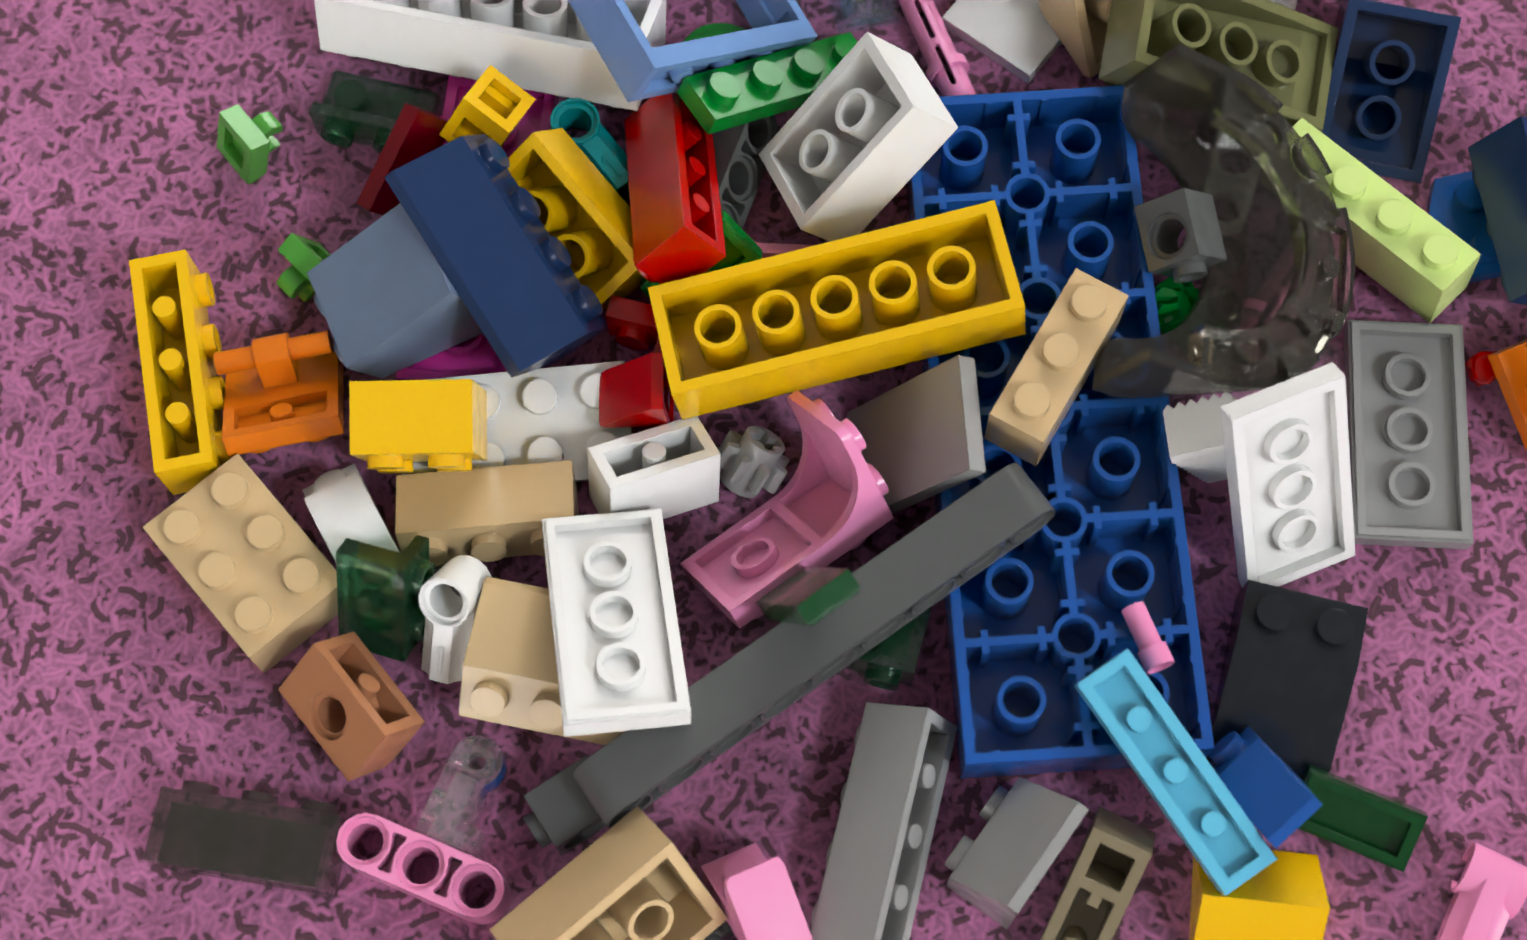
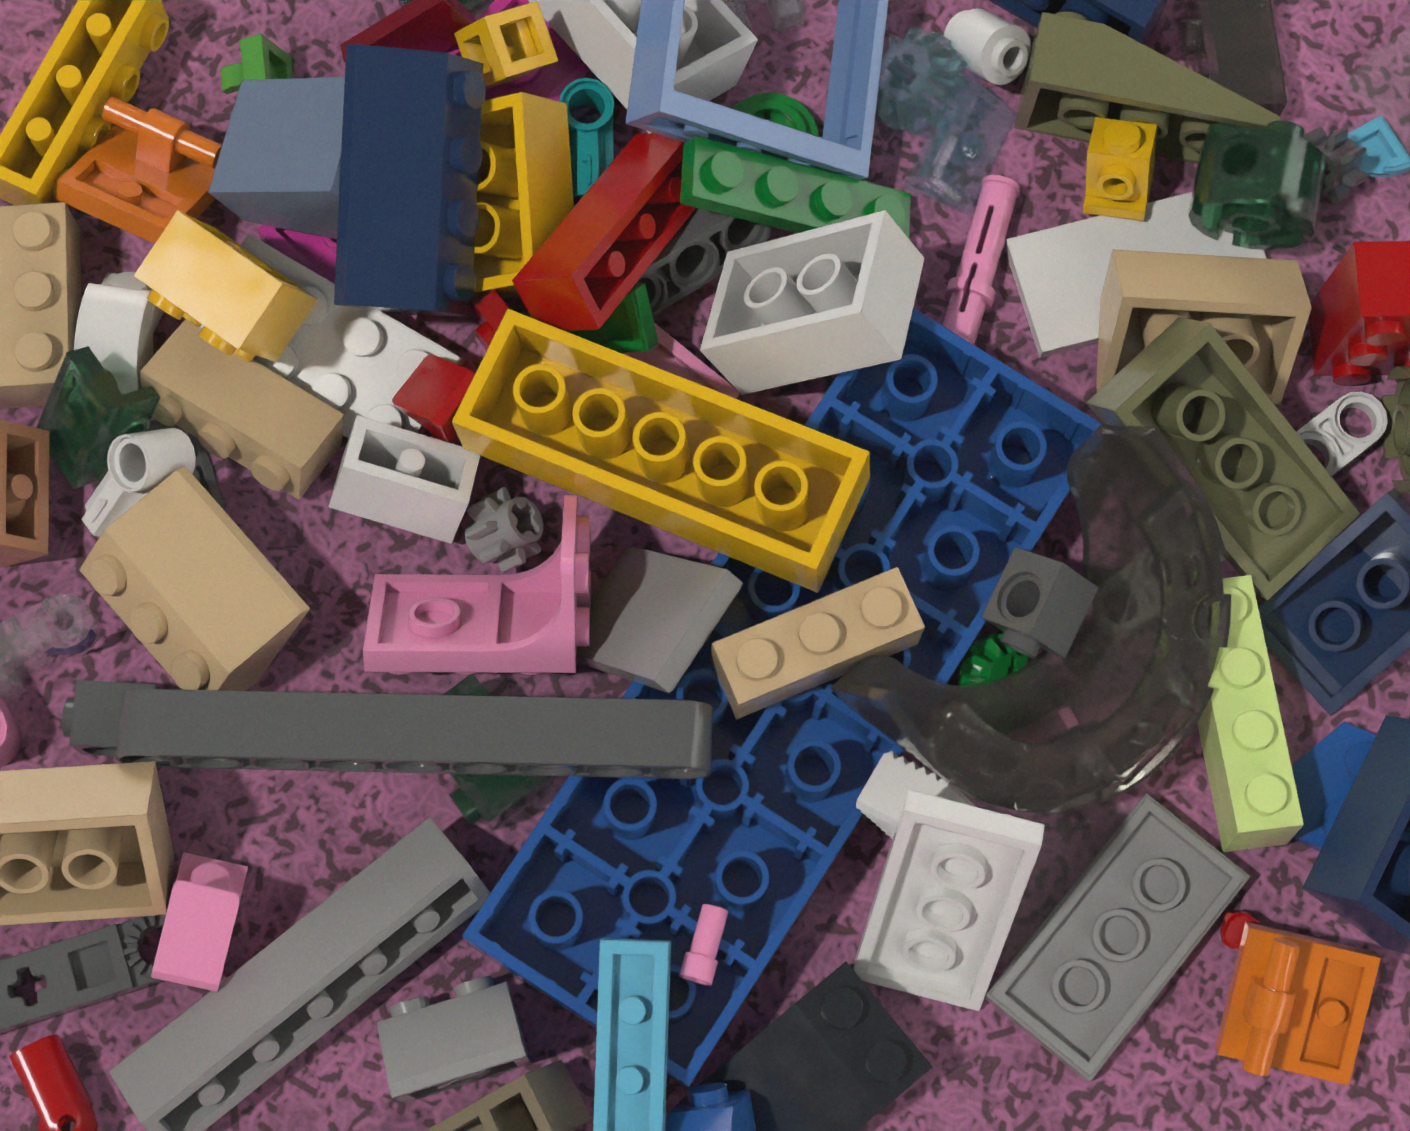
camera: 30 degrees right, 5 degrees up
white tile [542,508,691,737] -> none
dark green tile [756,567,861,626] -> none

